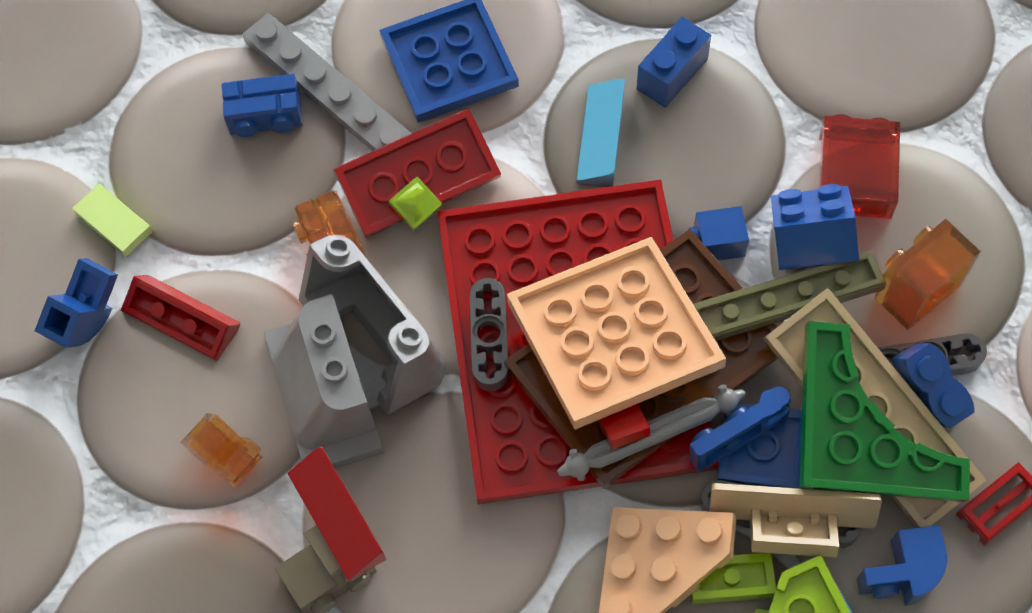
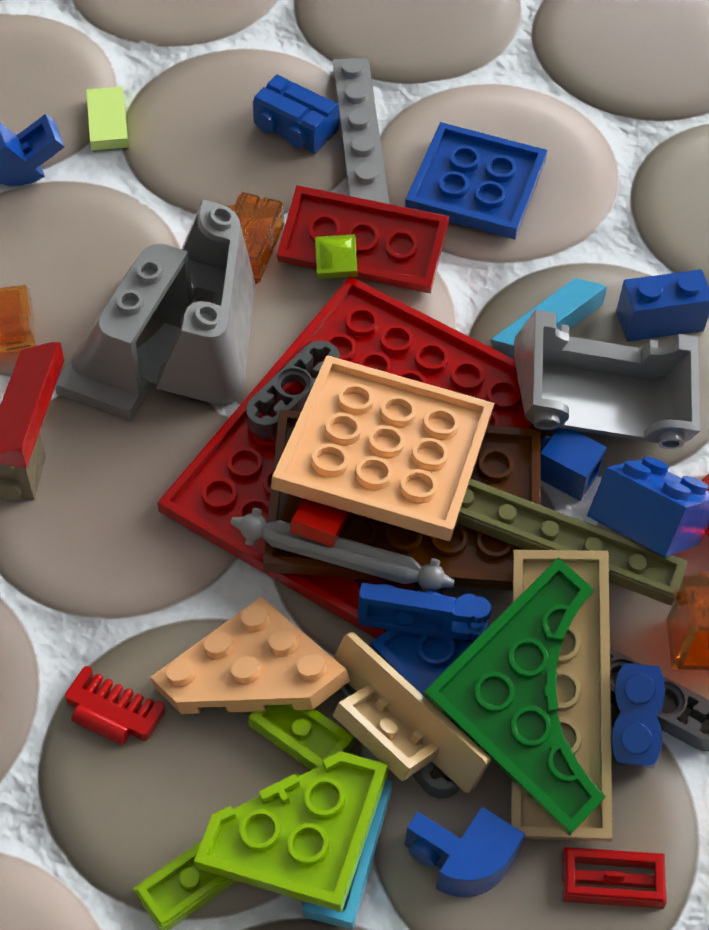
camera: 35 degrees right, 10 degrees down
red slope [120,275,241,361] -> none
none -> light grey windscreen [513,310,700,449]

